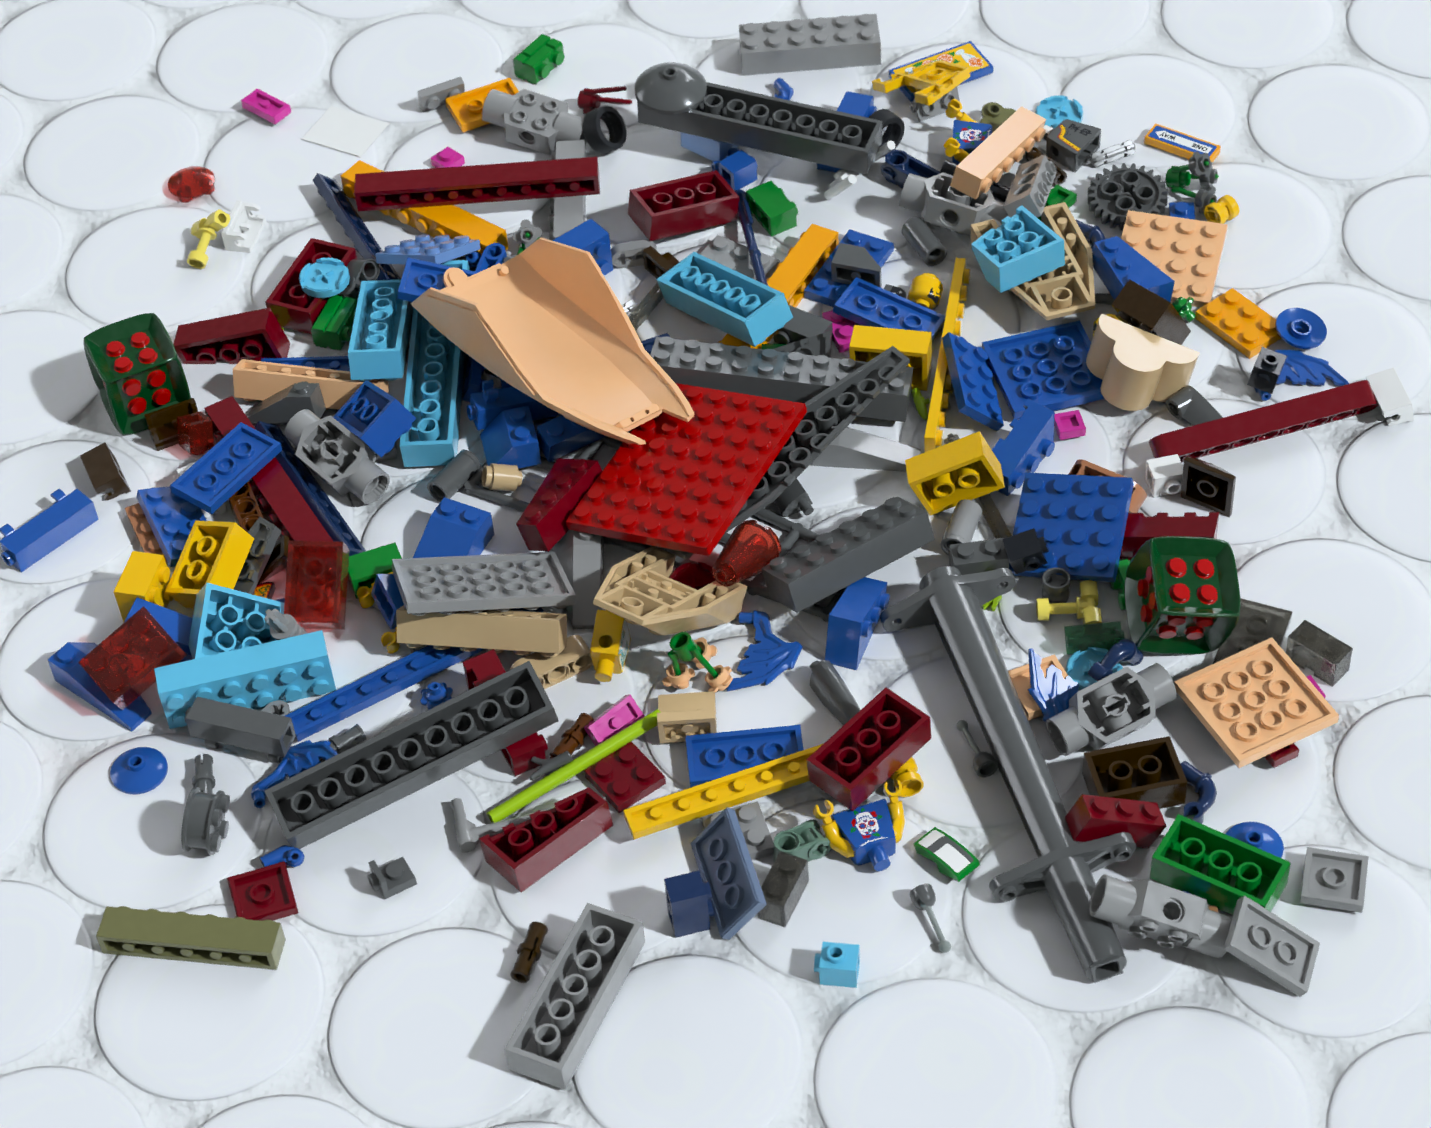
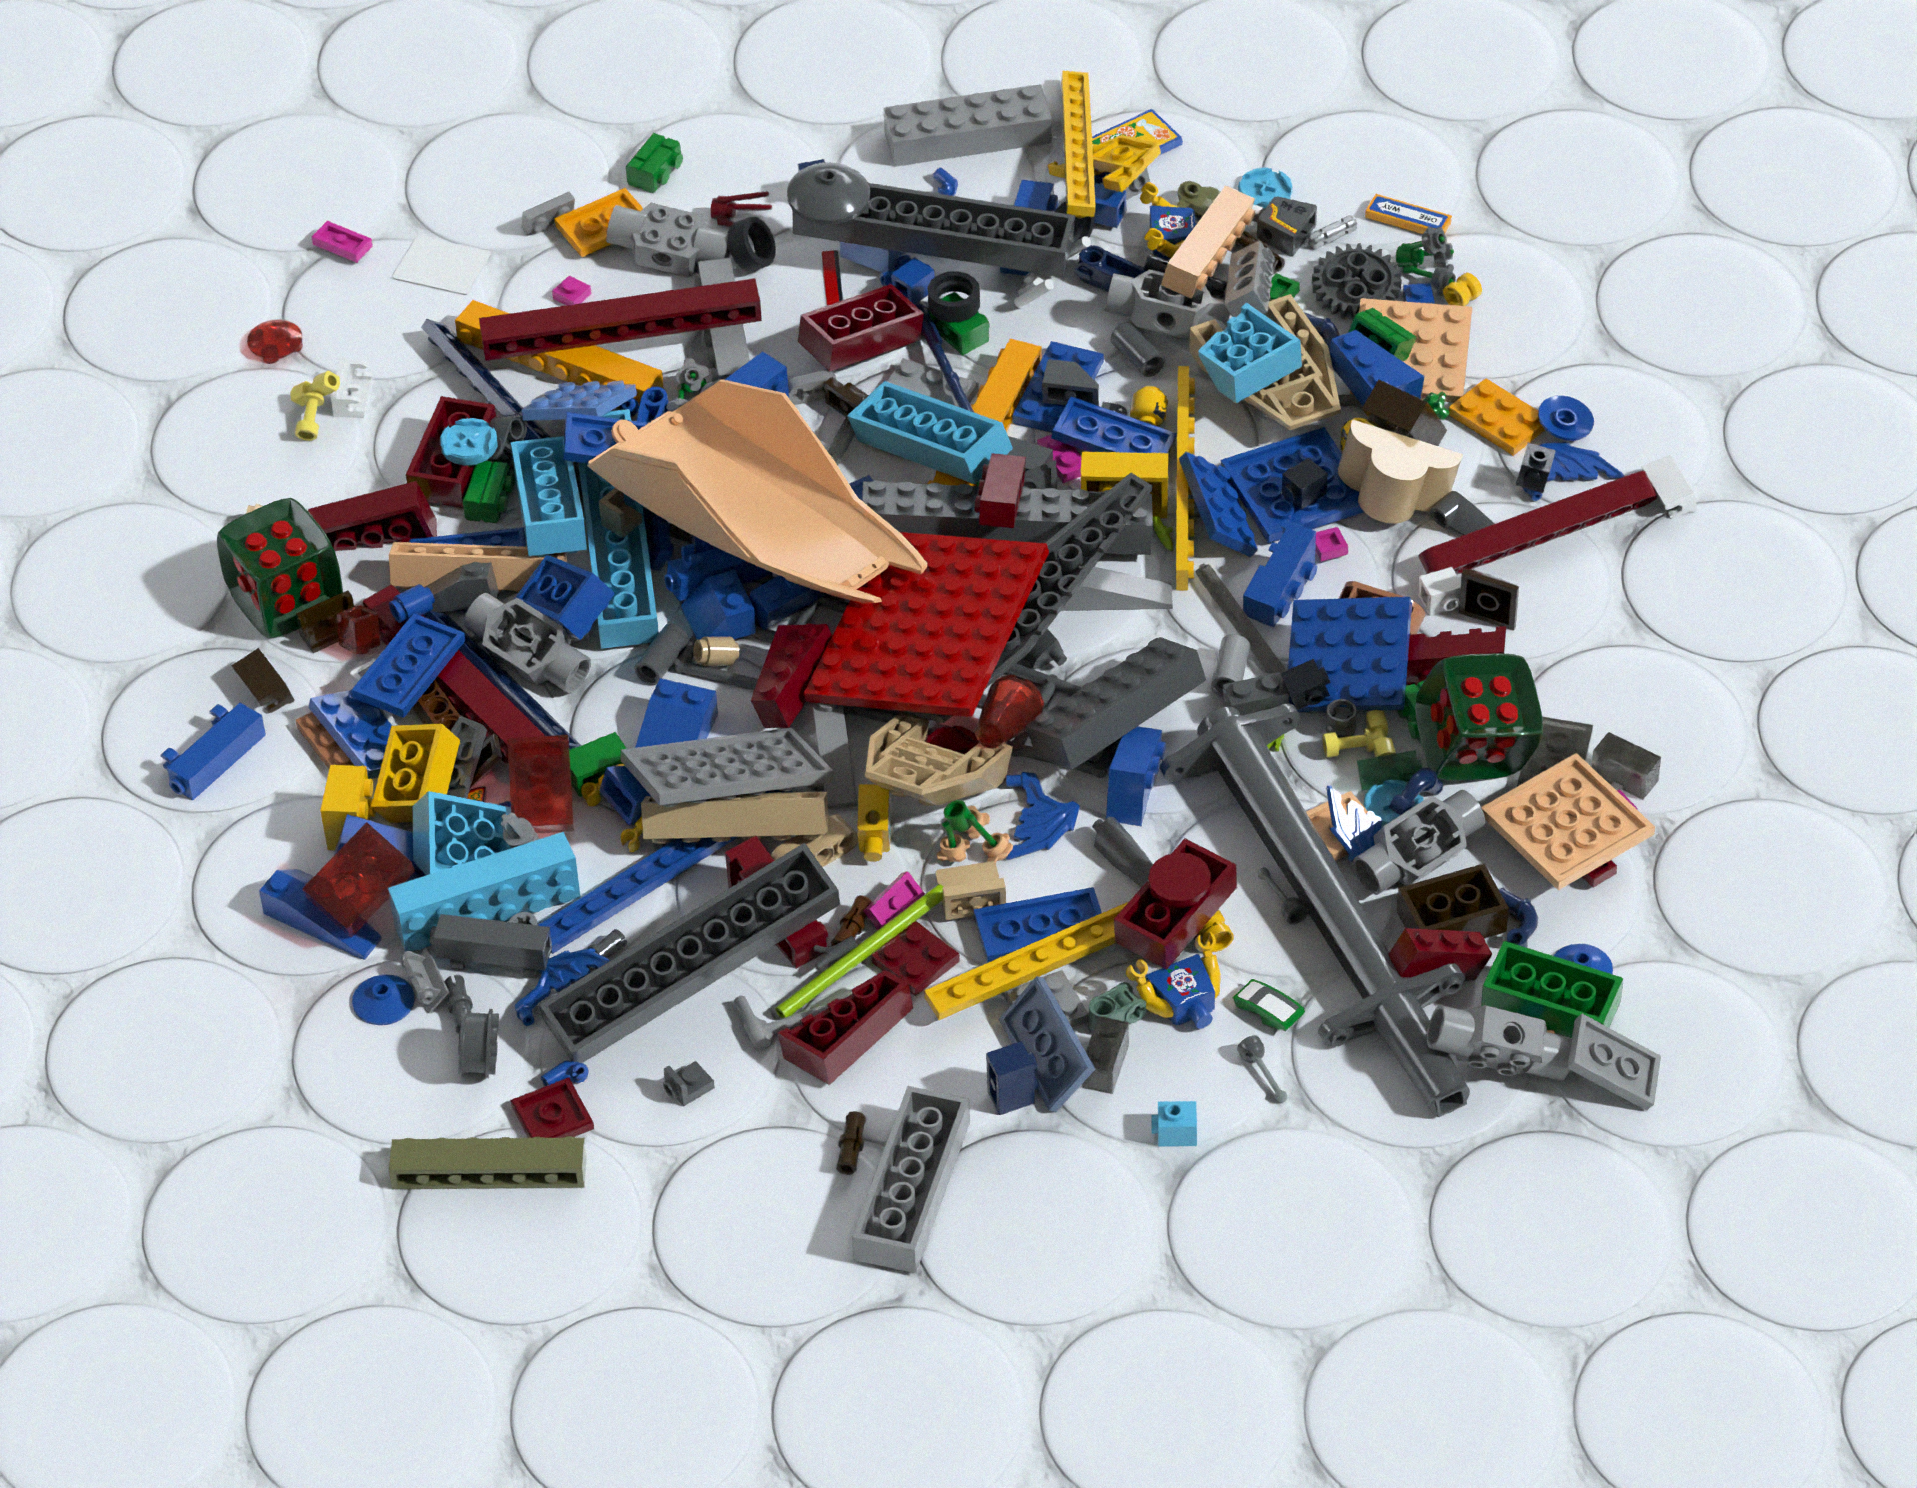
camera: 10 degrees left, 0 degrees up
blue plant [420,682,453,710] -> none
yellow brick [905,431,1005,516] -> none
light grey plate [1300,847,1369,913] -> none
none -> blue brick [389,584,435,623]
none -> light grey hinge [401,948,449,1013]
none -> dark tan panel [599,488,642,539]
none -> red sticker [822,250,843,306]
none -> black tyre [927,271,980,322]
none -> brick [975,453,1026,528]
none -> yellow plate [1061,70,1096,218]
none -> blue brick [1094,183,1126,228]
none -> dark red tile [1148,852,1211,908]
none -> black brick [1282,458,1328,510]
none -> green brick [1348,307,1416,361]

